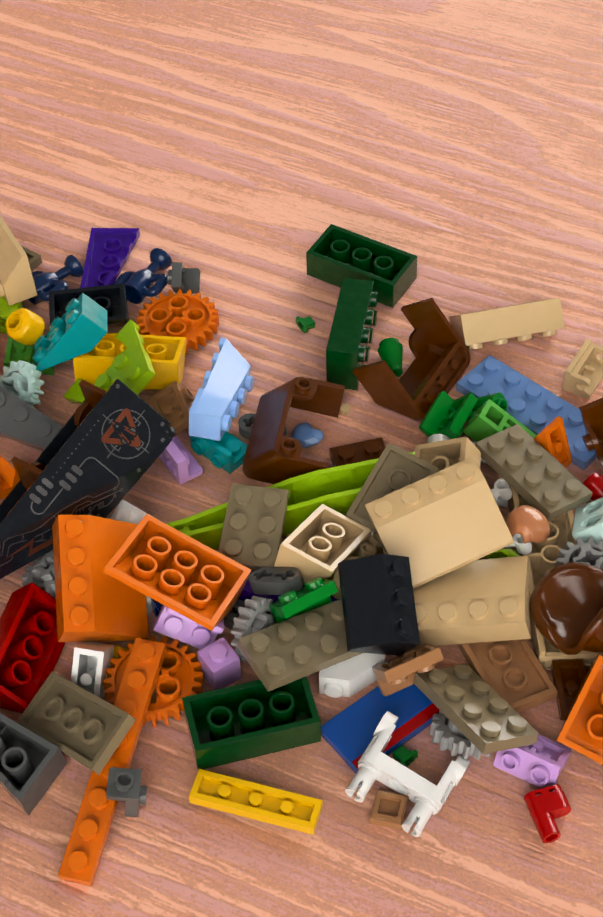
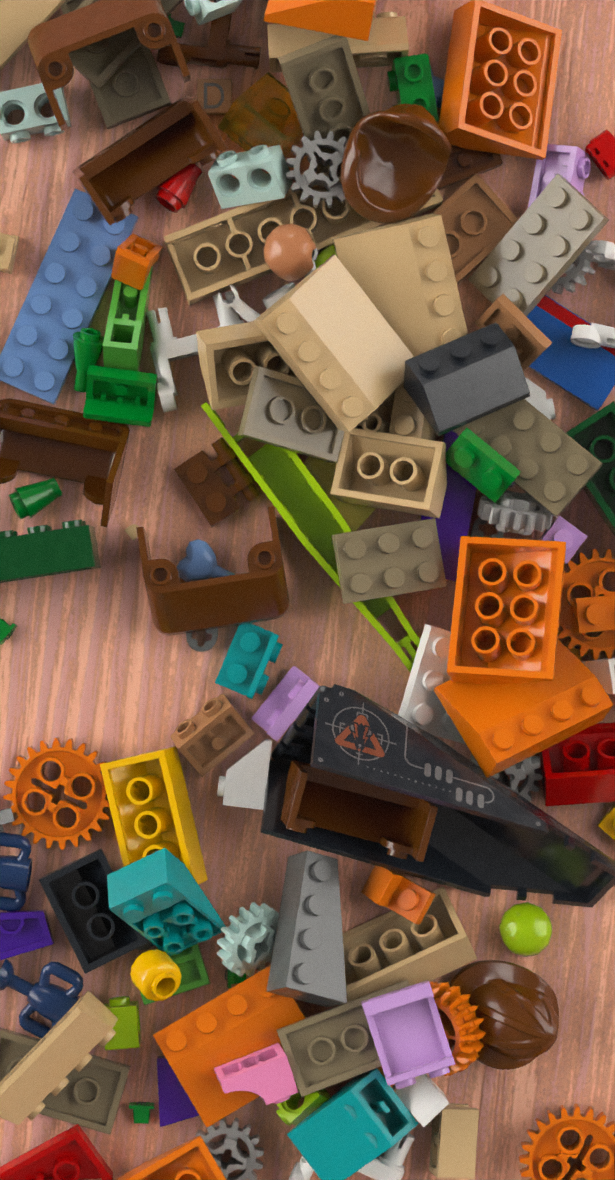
camera: 110 degrees left, 40 degrees up
lime wing [63,319,155,404] -> none
light blue wedge [188,337,254,441] -> none
dark grey beam [248,567,304,595] -> none
green piece [392,745,418,767] -> none
dark tan plate [475,424,592,521] -> none

